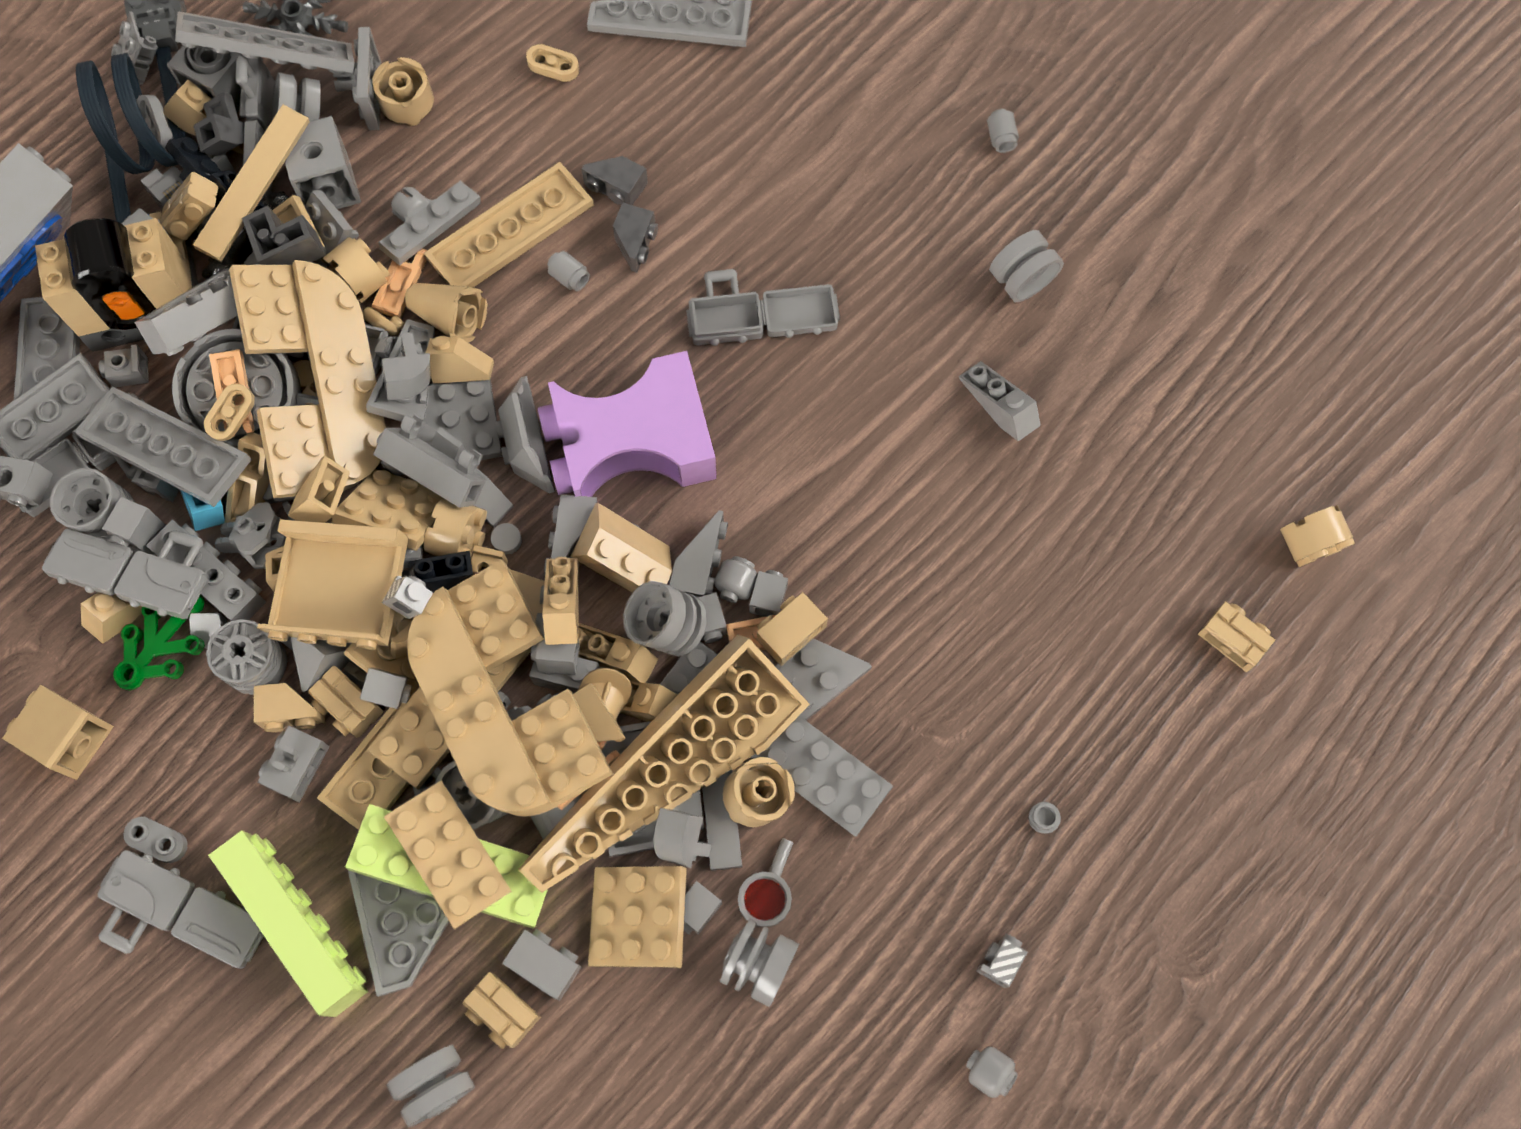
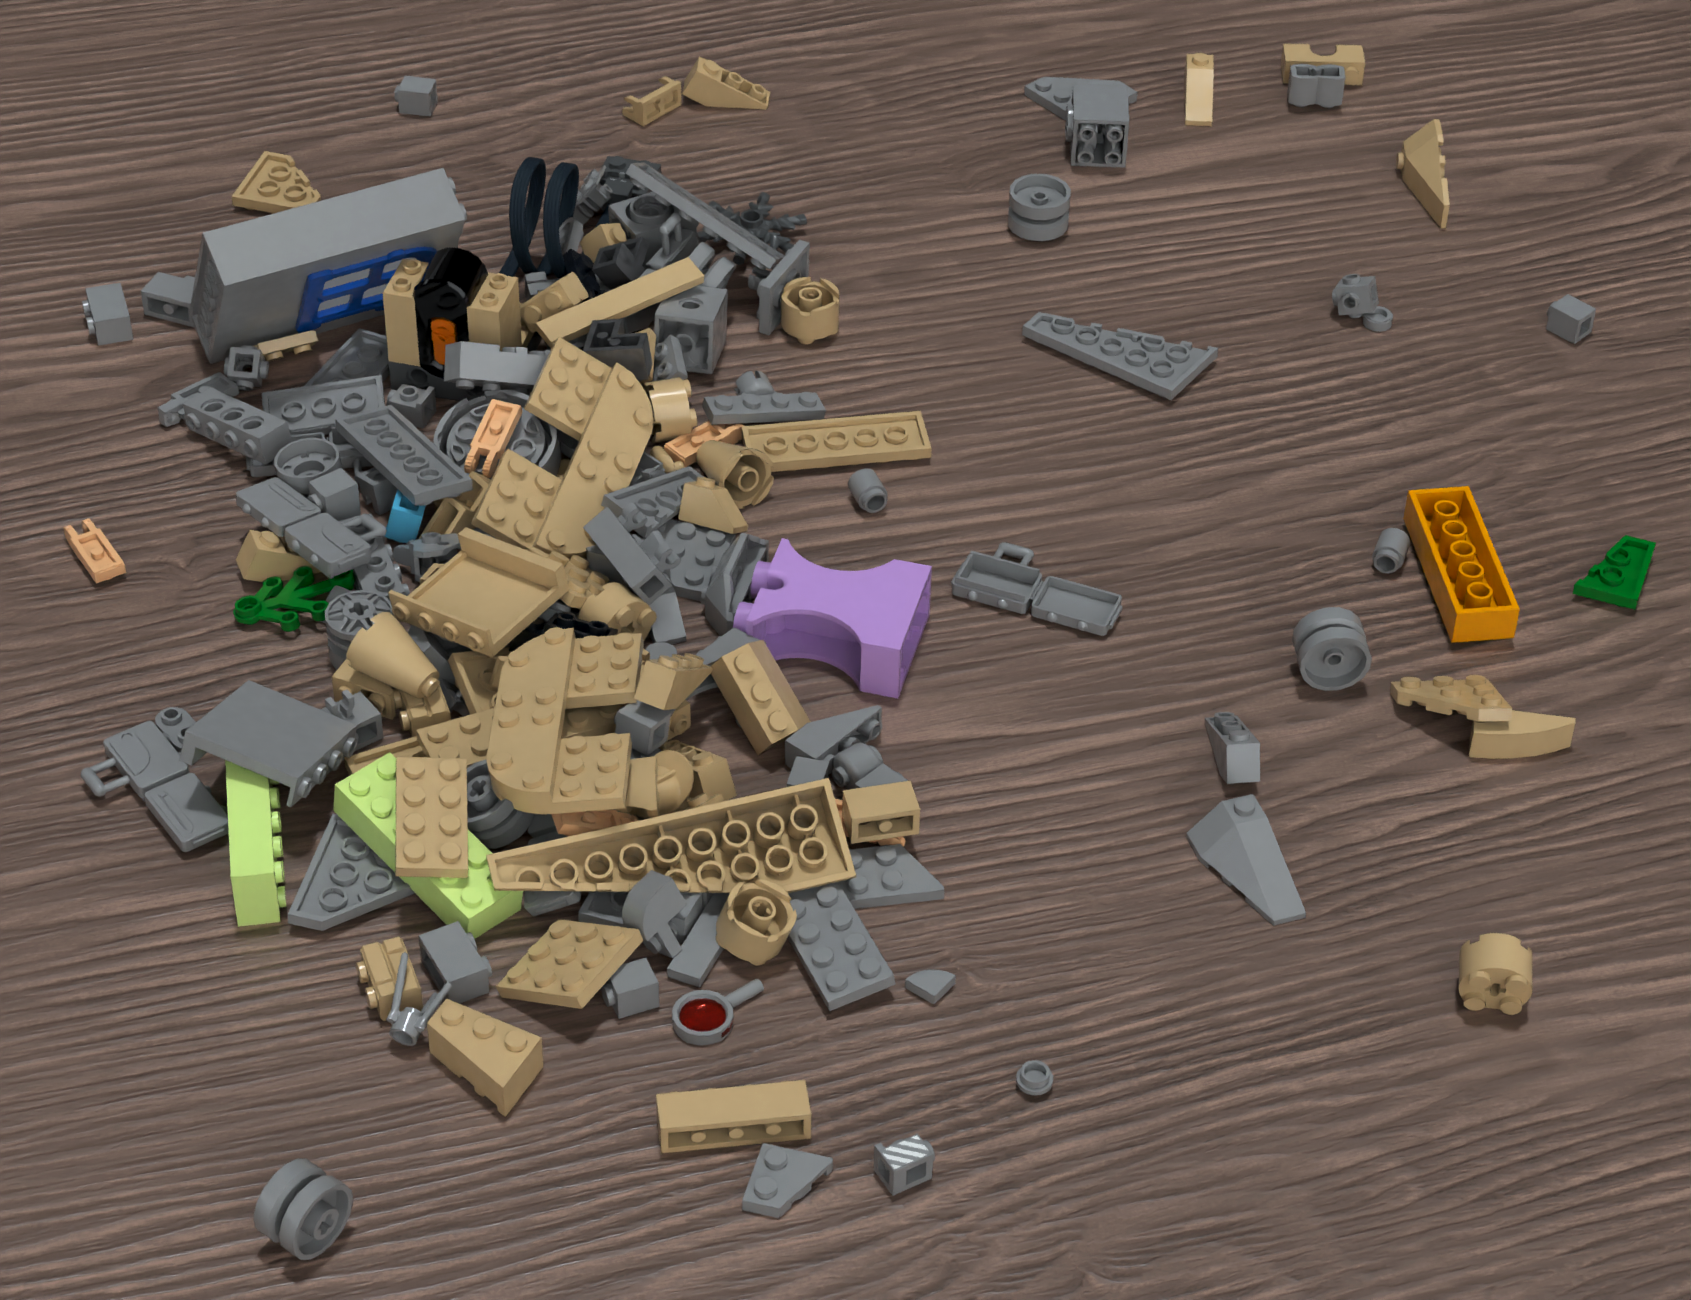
camera: 30 degrees right, 30 degrees down
tan slope [2,685,114,780] -> none
tan plate [204,384,255,441] -> none
tan slope [288,455,350,523] -> none
light grey brick [360,667,412,709] -> none
light grey brick [382,332,431,401] -> none
brick [382,575,433,619] -> none
light grey wheel [386,1045,475,1128] -> none
tan plate [526,44,579,82] -> none
flat silver slope [581,156,648,205] -> none
flat silver slope [613,202,658,273] -> none
light grey wheel [623,581,707,656] -> none
light grey wheel [719,919,799,1007] -> none
light grey head [966,1046,1018,1098] -> none
tan brick [1198,601,1275,672] -> none
none -> light grey panel [179,680,357,807]
none -> tan cone [346,612,440,699]
none -> light grey plant [386,952,452,1046]
none -> tan wedge [427,999,544,1117]
none -> tan brick [656,1080,811,1153]
none -> light grey wing [742,1143,833,1218]
none -> light grey tile [905,969,956,1005]
none -> light grey wedge [1186,794,1306,926]
none -> tan plate [1390,675,1512,722]
none -> light orange brick [1403,486,1520,643]
none -> tan slope [1469,710,1575,759]
none -> green wing [1572,535,1656,610]

